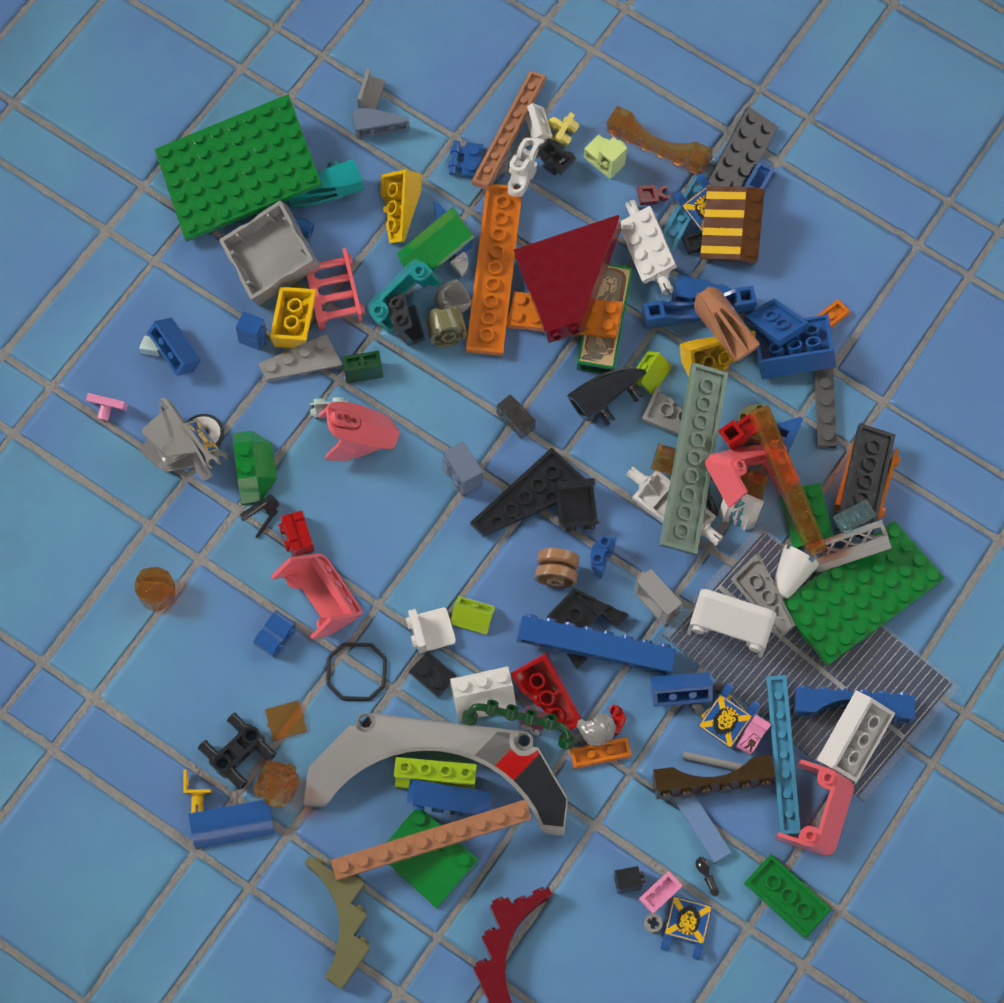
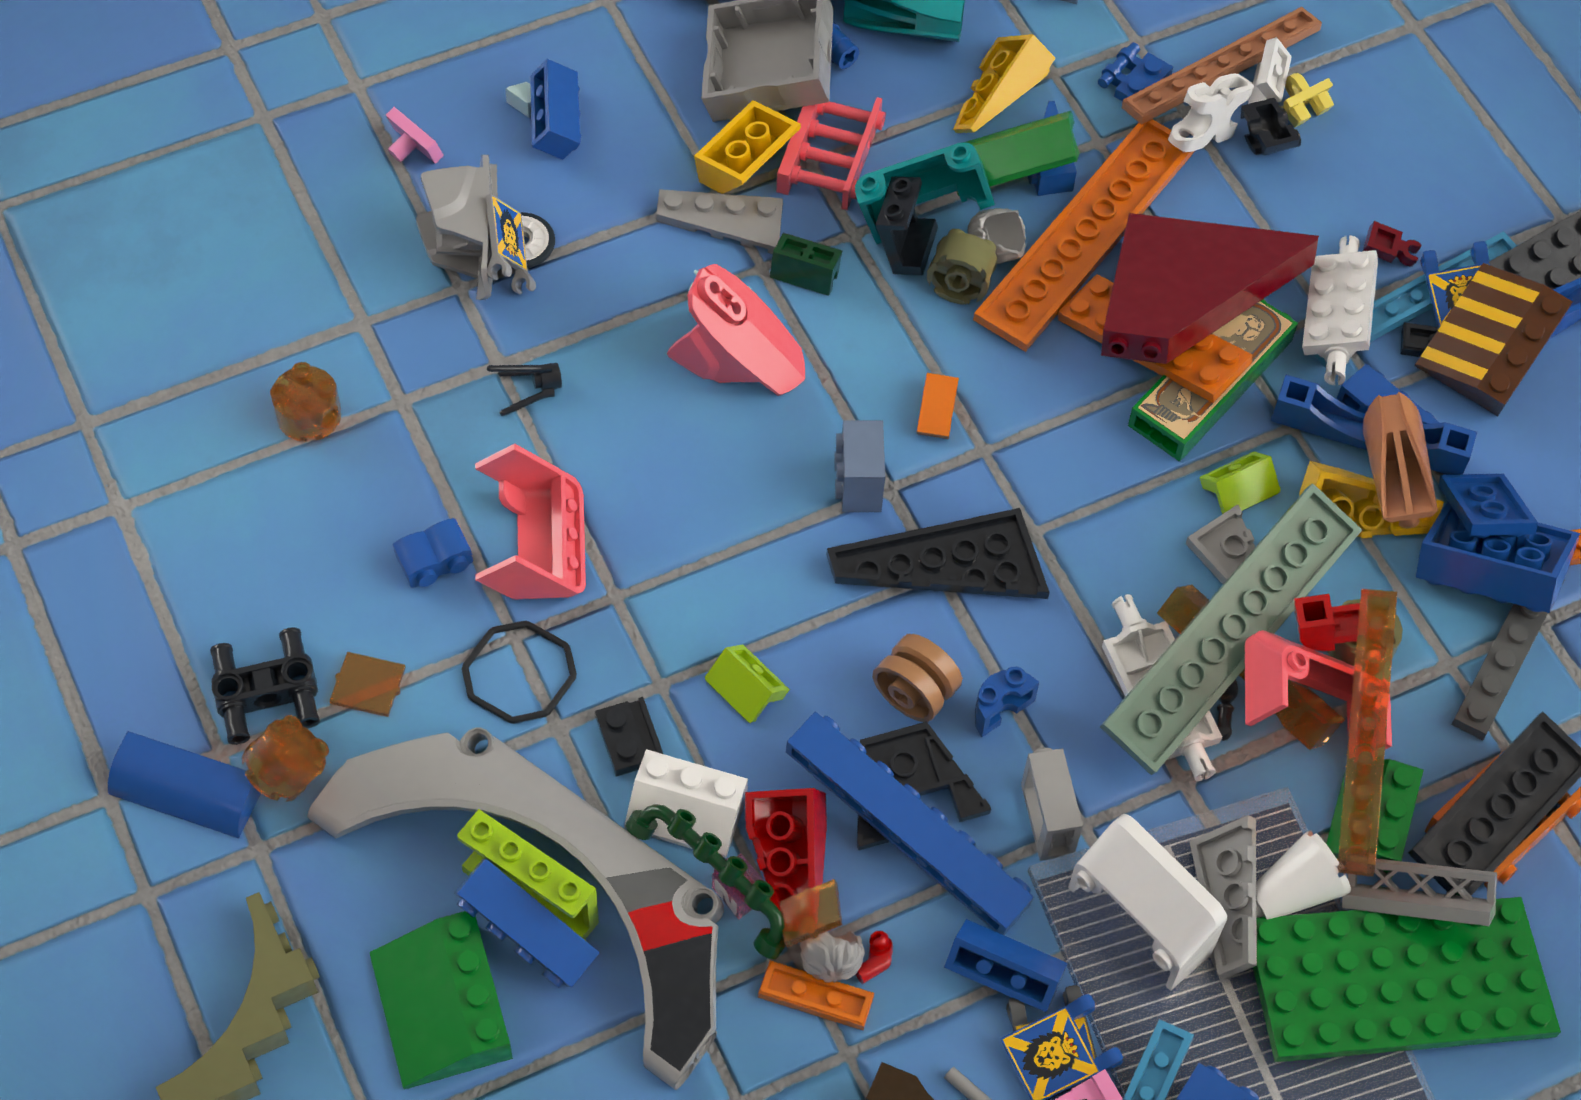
camera: 30 degrees right, 10 degrees down
yellow bracket [183,770,212,813] -> none
green wedge [233,431,277,505] -> none
blue brick [236,311,268,350] -> none
red brick [278,510,314,557] -> none
nougat plate [331,799,532,881] -> none
white bracket [405,607,456,654] -> none
white tile [450,252,468,278] -> none
clear smoke brick [496,394,536,439] -> none
black panel [554,478,600,532] -> none
black piece [567,367,647,426] -> none
yellowish green brick [584,135,627,179] -> none
clear orange arch [606,106,713,174] -> none
white slope [719,494,764,531] -> none
blue slope [773,417,803,455] -> none
clear light blue plate [833,499,877,534] -> none
none -> clear orange piece [780,879,843,948]
none -> orange slope [917,373,959,439]

